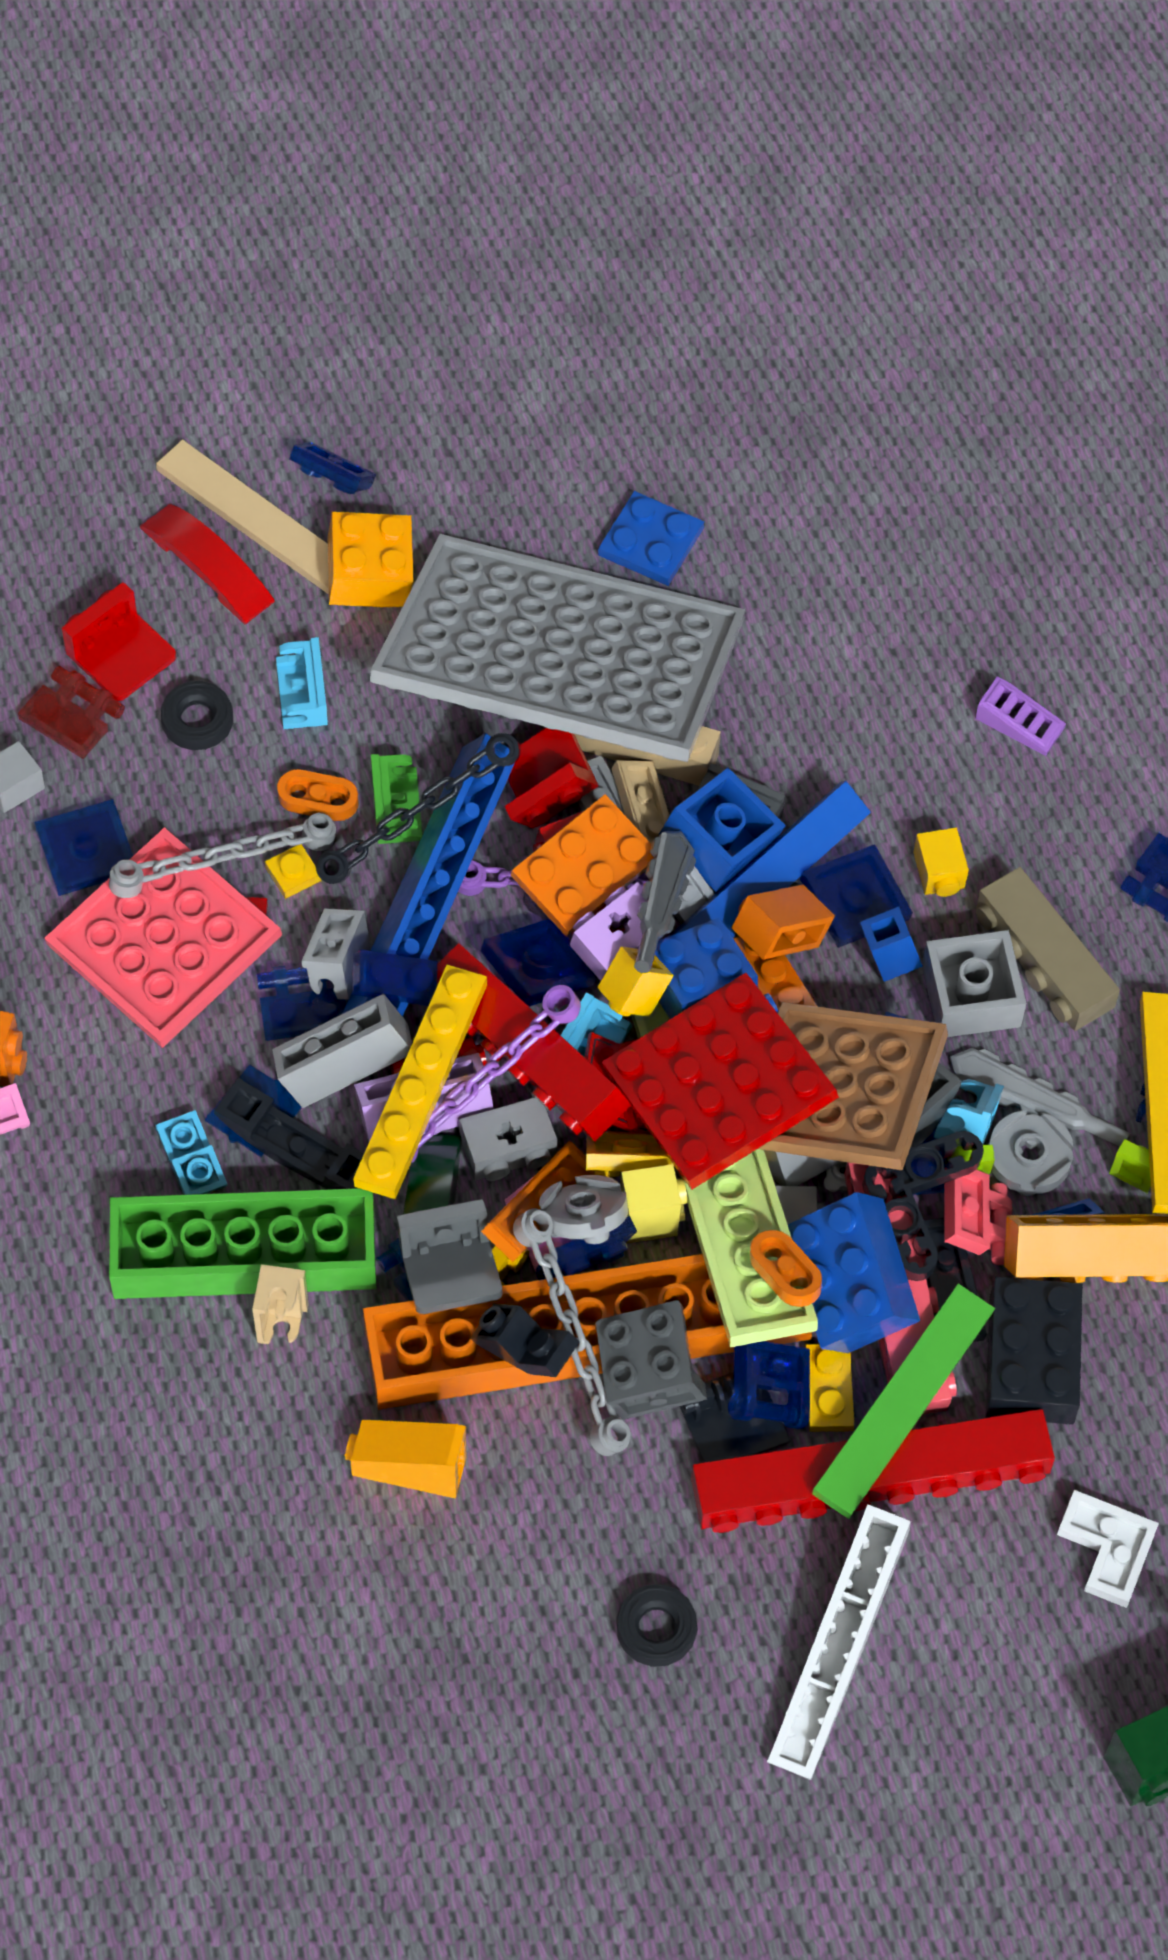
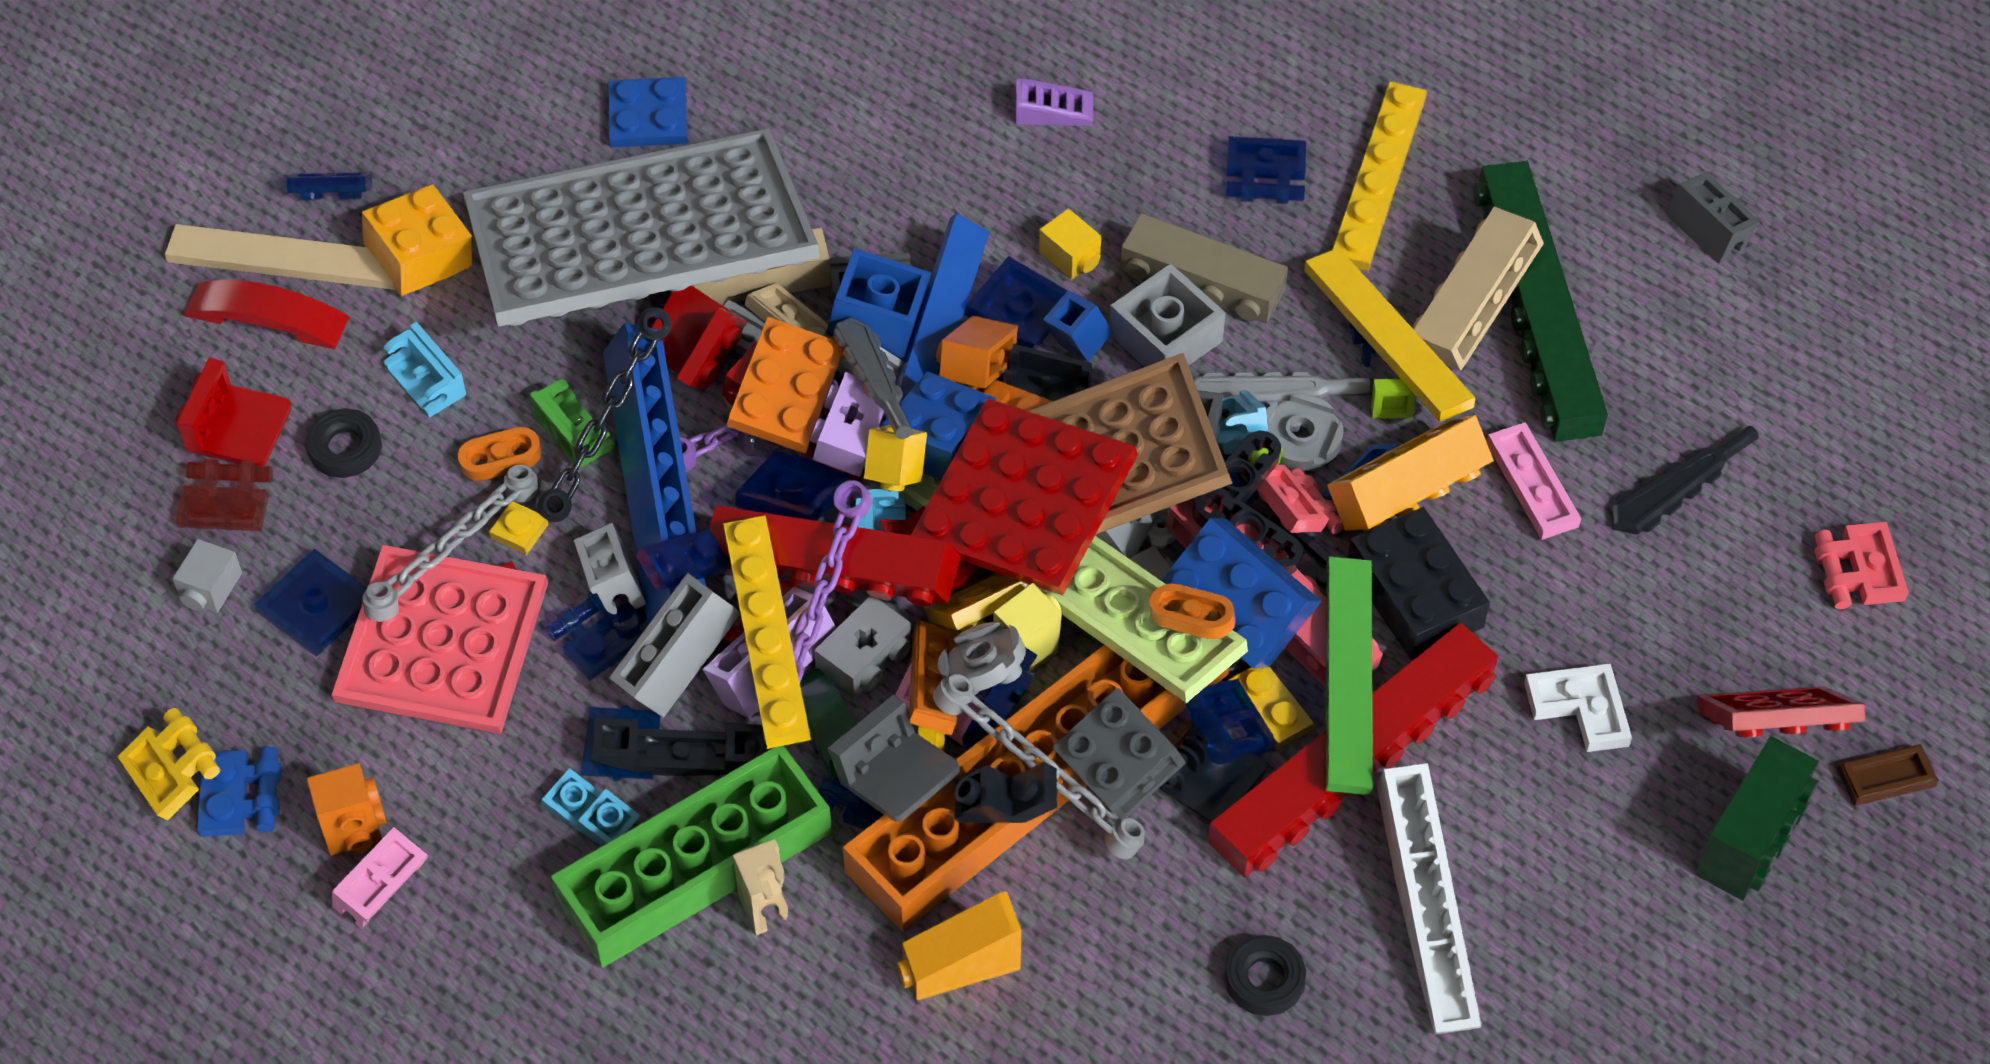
camera: 30 degrees left, 5 degrees down
none -> black hinge [1003,344,1092,401]

